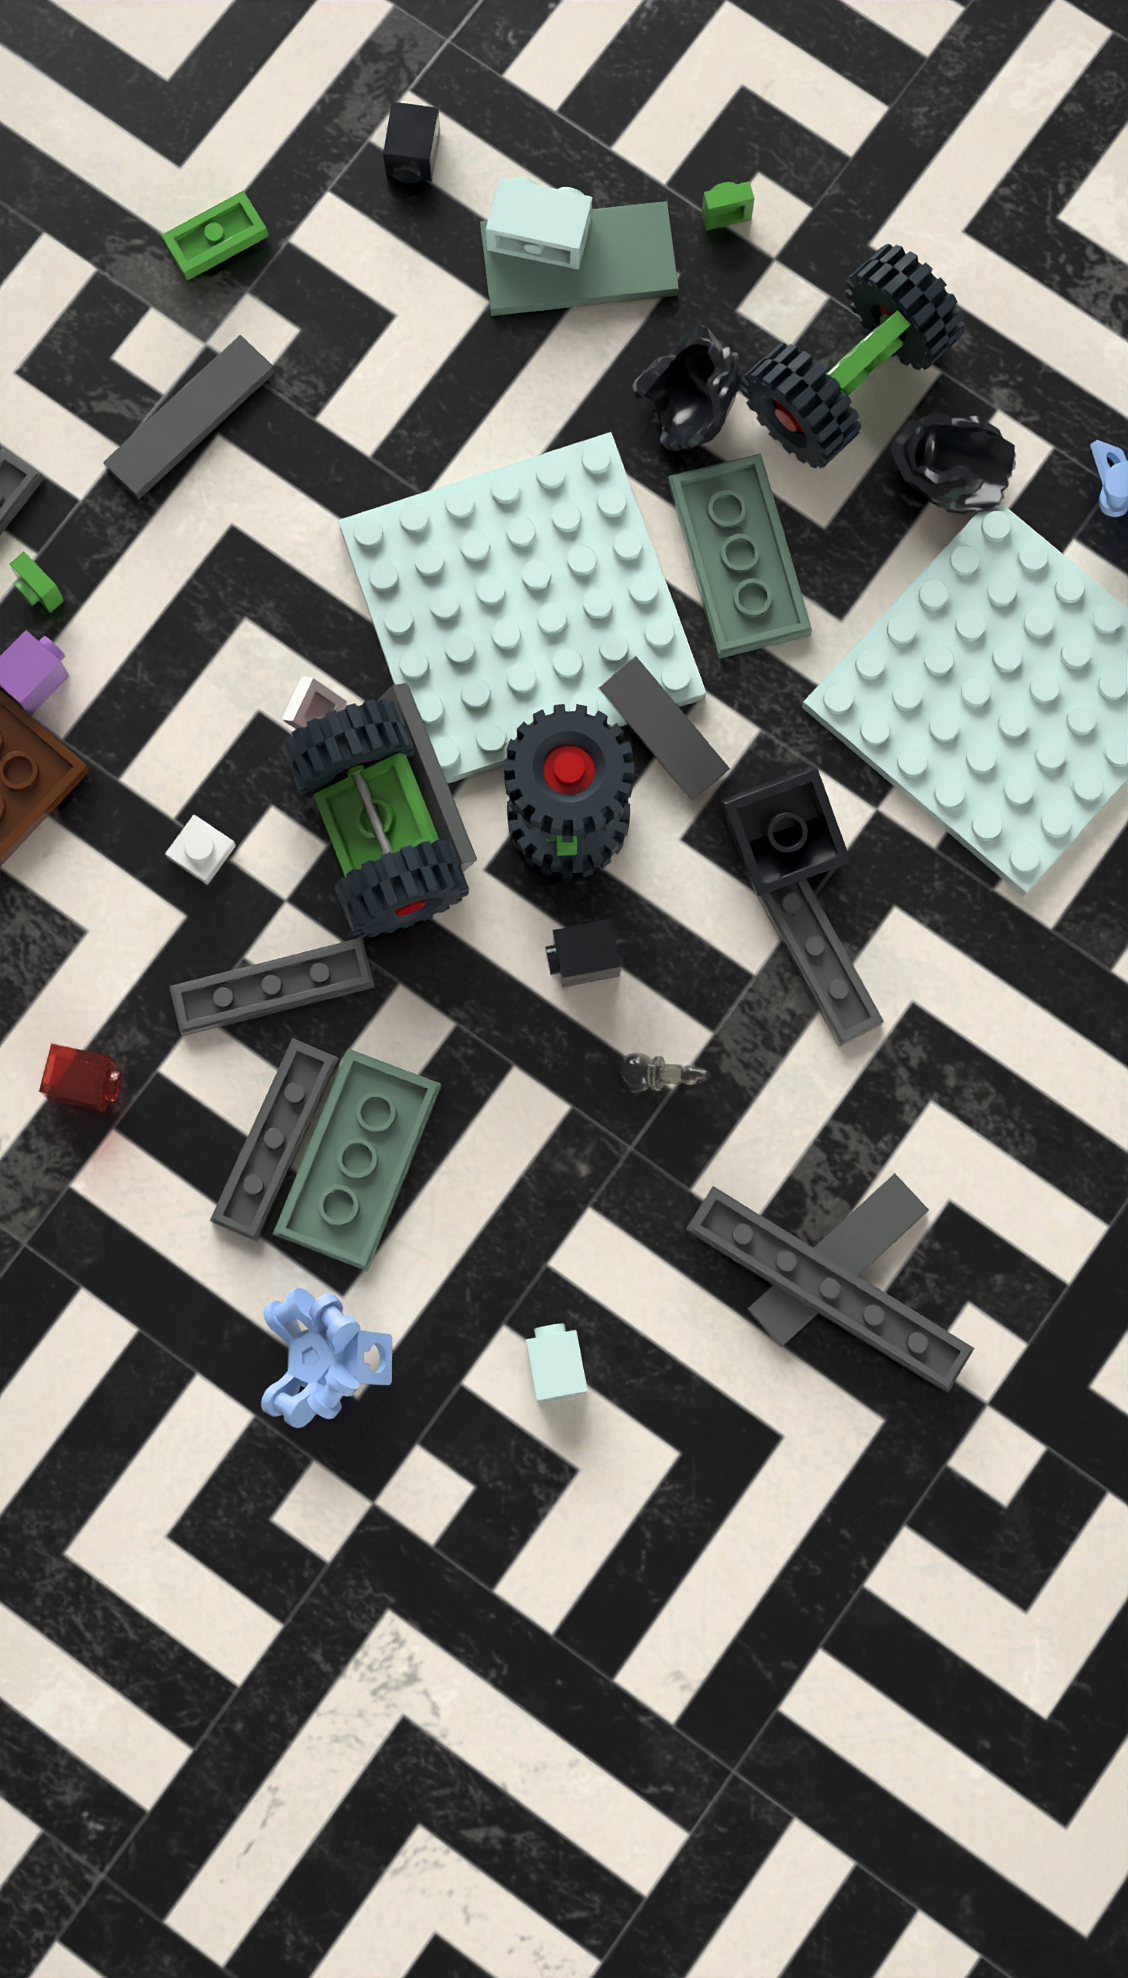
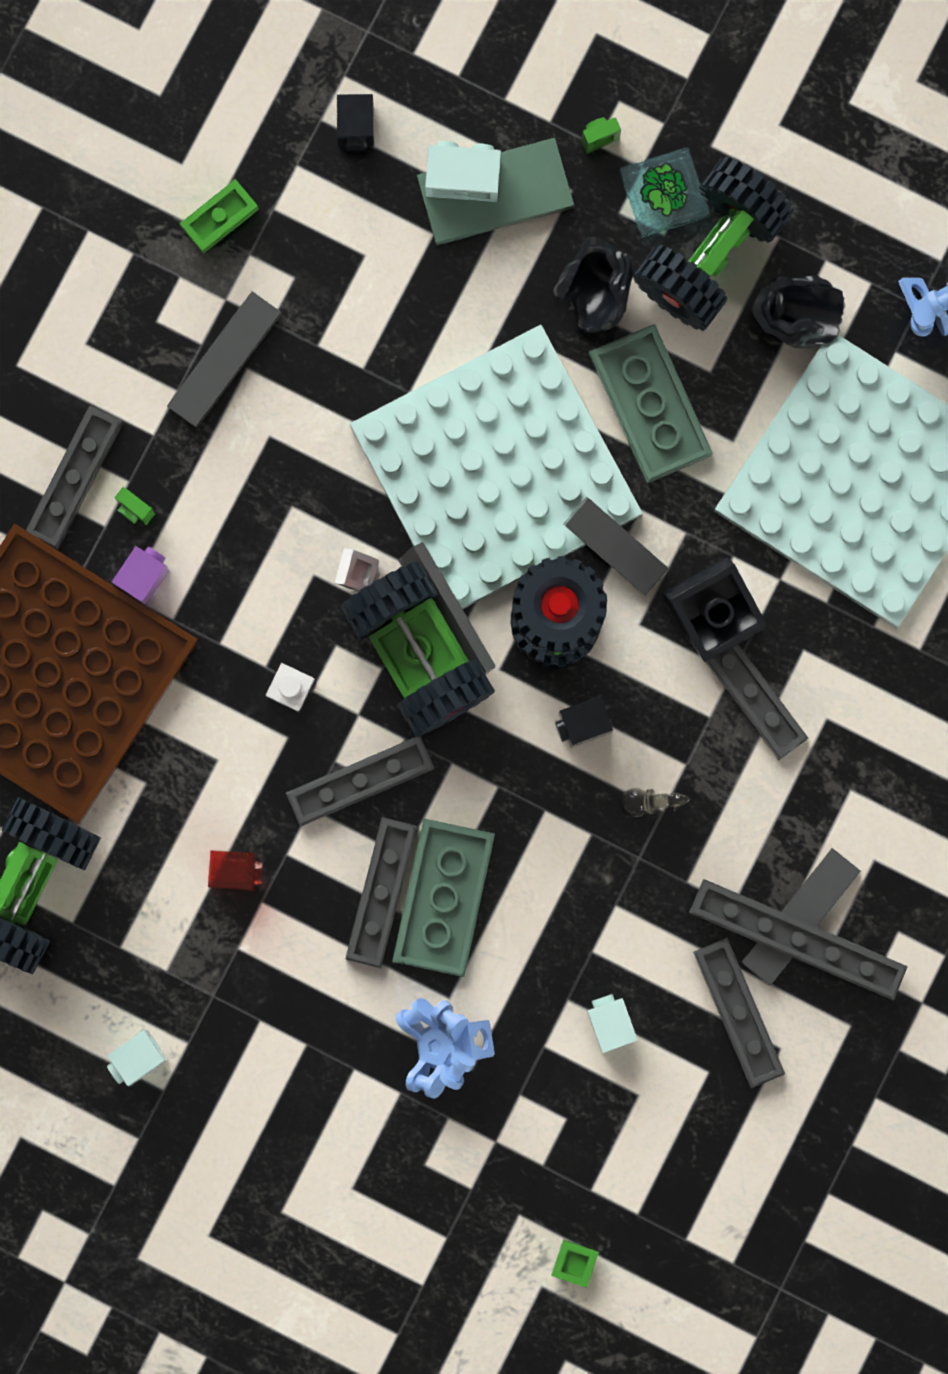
camera: 10 degrees left, 5 degrees up
none -> bright green plate [551,1239,599,1288]
none -> clear light blue tile [619,147,710,238]
none -> dark grey tile [693,938,785,1088]

